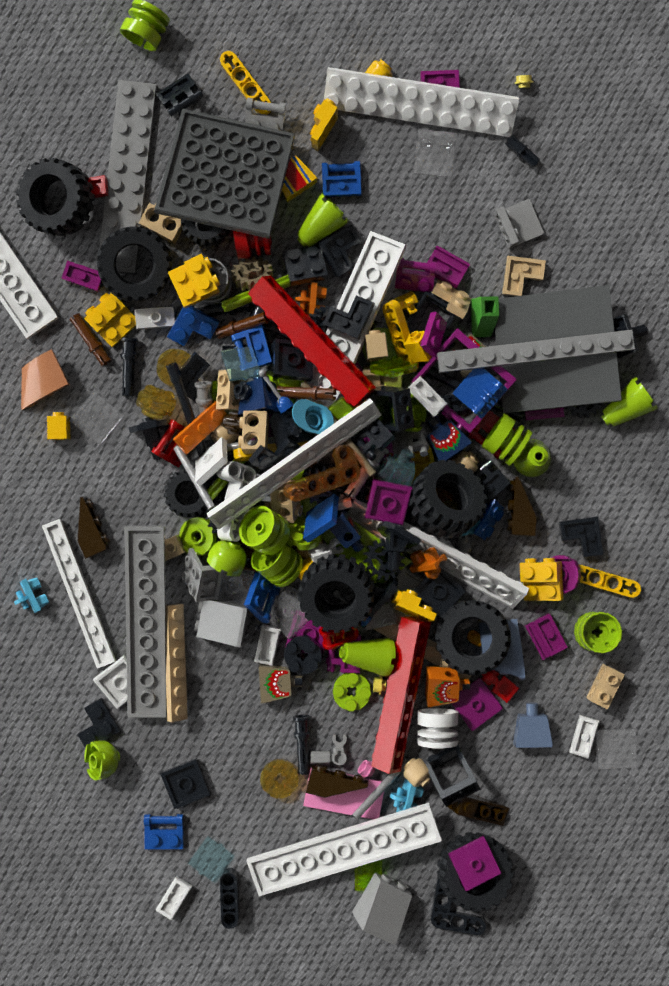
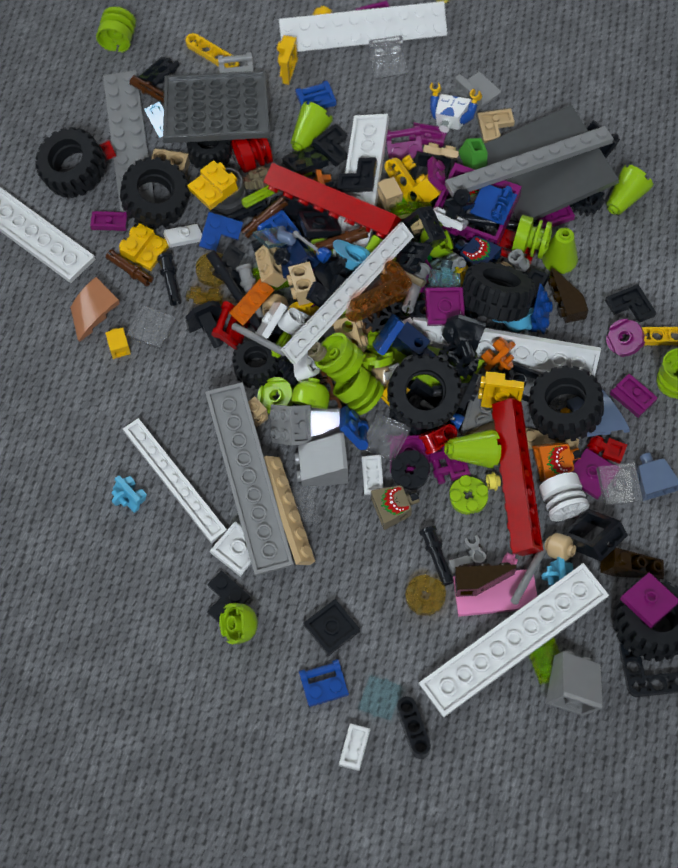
camera: 15 degrees left, 25 degrees down
dark brown slope [77,496,110,559] -> none
dark brown gear [223,411,242,435] -> none
torso [282,156,317,202] -> none
black axle [505,135,540,167] -> none
yellow plate [520,558,563,601] -> none
none -> reddish brown pin [129,75,164,104]
none -> hips [144,101,164,138]
none -> sand blue arm [277,226,296,246]
none -> dark tan bush [308,342,327,362]
none -> torso [430,82,482,133]
none -> black hips [444,188,475,220]
none -> light grey bush [508,249,530,272]
none -> clear plate [596,463,643,506]

